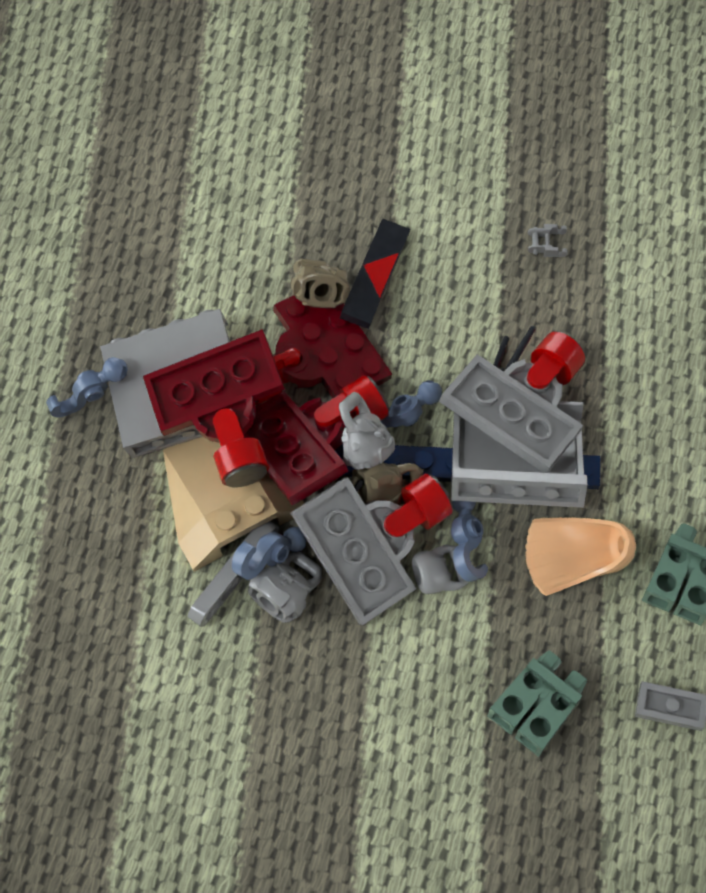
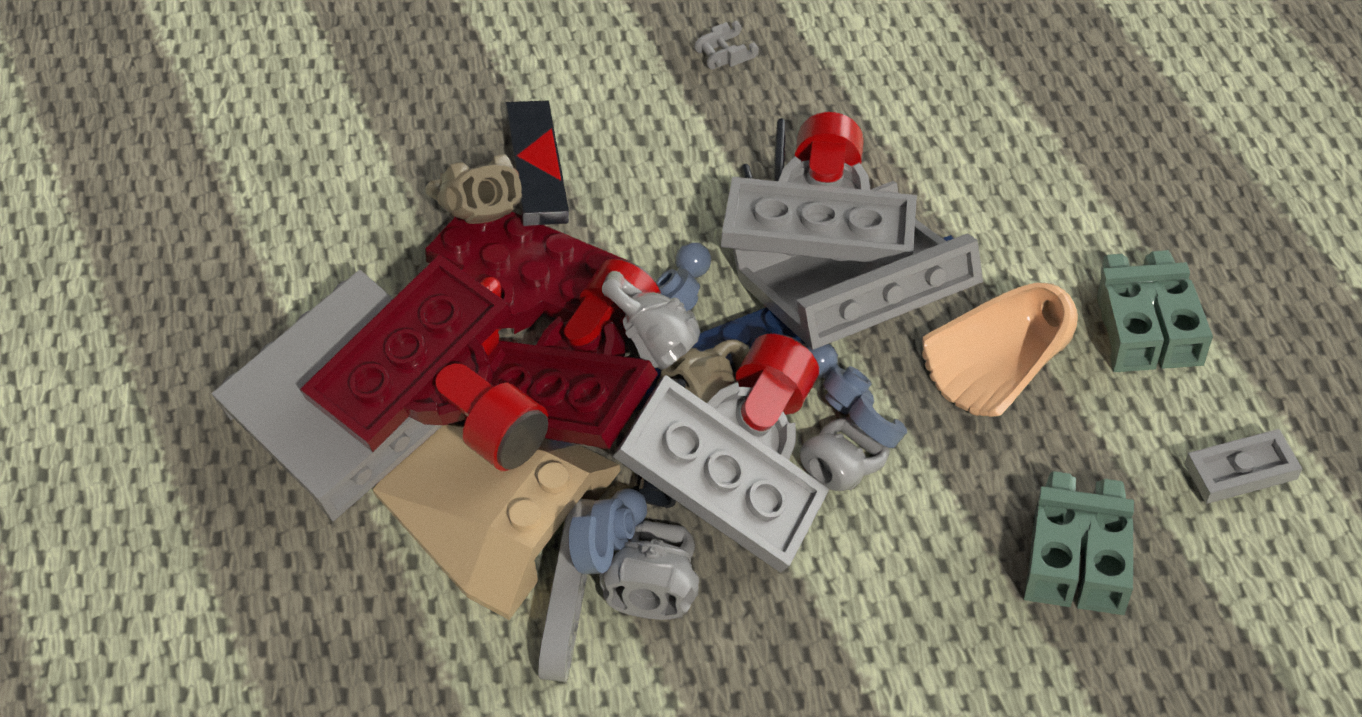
camera: 30 degrees left, 15 degrees down
sand blue piece [46,357,128,417] -> none

